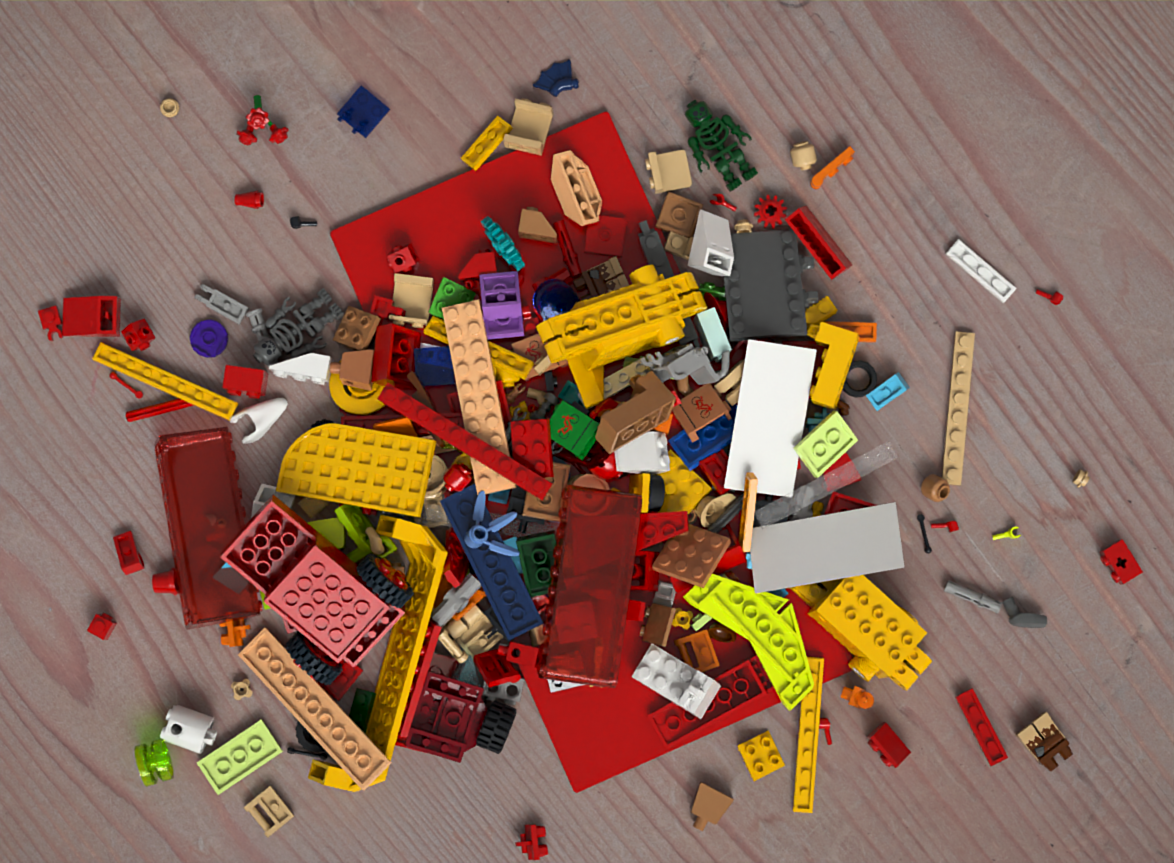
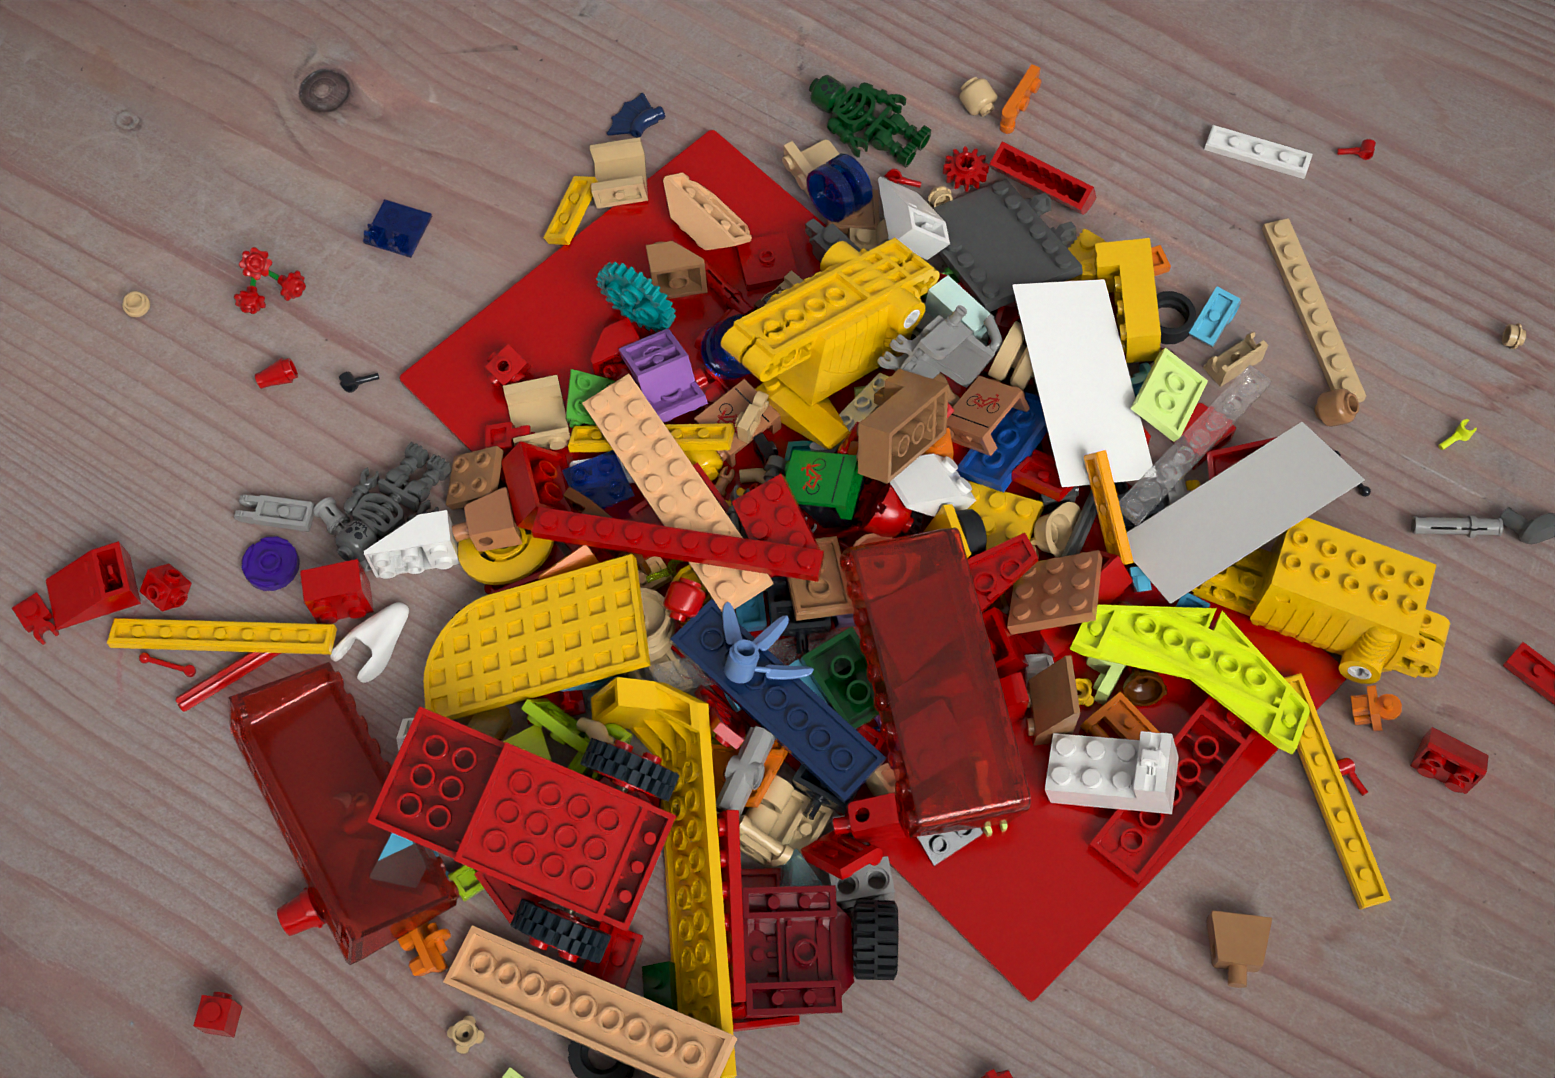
camera: 20 degrees left, 20 degrees down
red plate [113,531,145,575] -> none
yellow hinge [737,730,785,781] -> none
red hand [931,521,959,533] -> none
none -> clear blue wheel [806,153,873,223]
none -> tan hinge [1203,332,1268,387]

